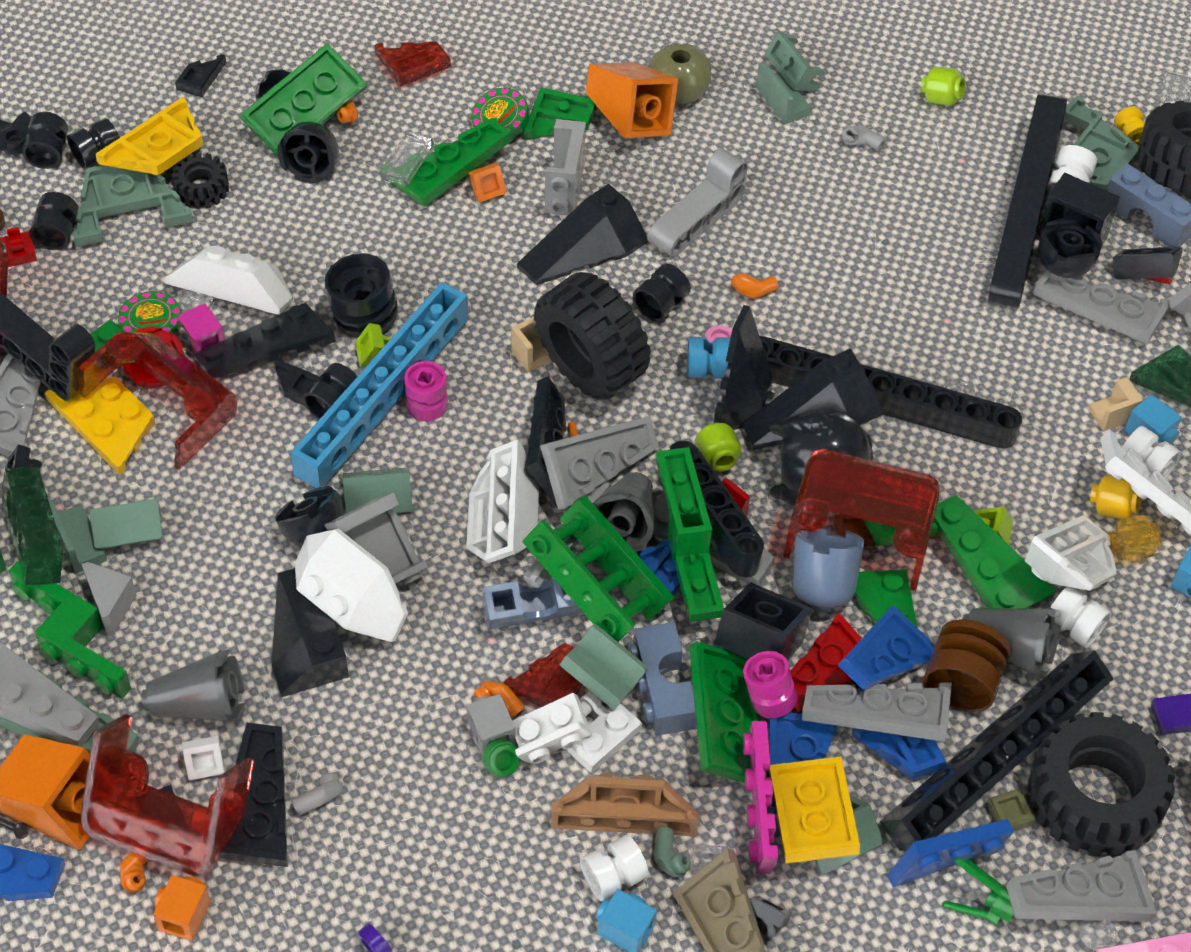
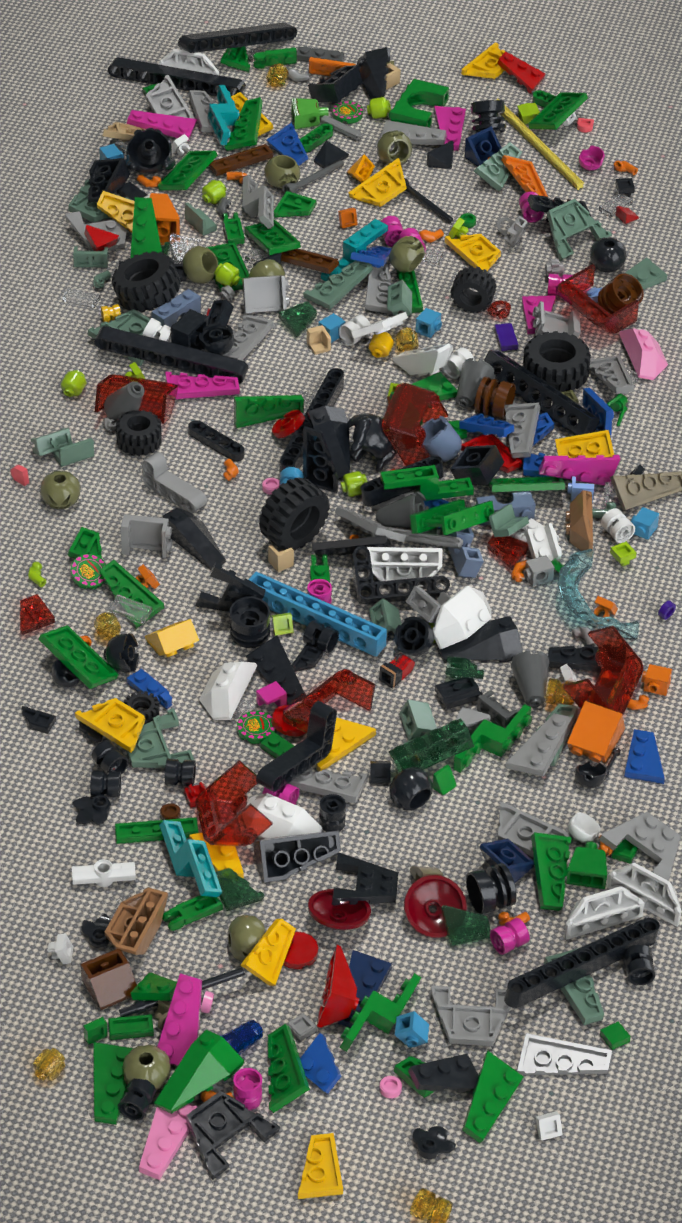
camera: 90 degrees left, 10 degrees down
orange slope [586,62,678,138] -> none
black wheel [633,263,691,322] -> none
dark pink wheel [743,651,797,718] -> none
none -> coral tile [10,465,29,486]
none -> lime arm [28,562,46,587]
none -> clear red windscreen [94,374,178,424]
none -> clear yellow head [94,612,121,641]
none -> dark grey cone [104,382,145,423]
none -> black tyre [116,410,162,456]
none -> lime tile [125,362,148,386]
none -> blue hinge [127,668,172,709]
none -> yellow slope [144,619,199,657]
none -> dark pink wing [165,372,240,400]
none -> black beam [188,420,245,461]
none -> black wing [195,561,266,612]
none -> green wing [234,395,304,428]
none -> red tile [272,410,305,439]
none -> green hinge [310,555,330,583]
none -> black beam [351,546,450,604]
none -> leg [379,653,415,689]
none -> black plate [435,675,483,710]
none -> clear green wing [446,656,484,679]
none -> dark grey hinge [477,690,519,728]
none -> clear yellow wheel [545,678,577,706]
none -> clear light blue windscreen [558,549,639,639]
none -> light blue bracket [567,476,594,503]
none -> orange tile [594,596,618,620]
none -> lime tile [610,541,637,567]

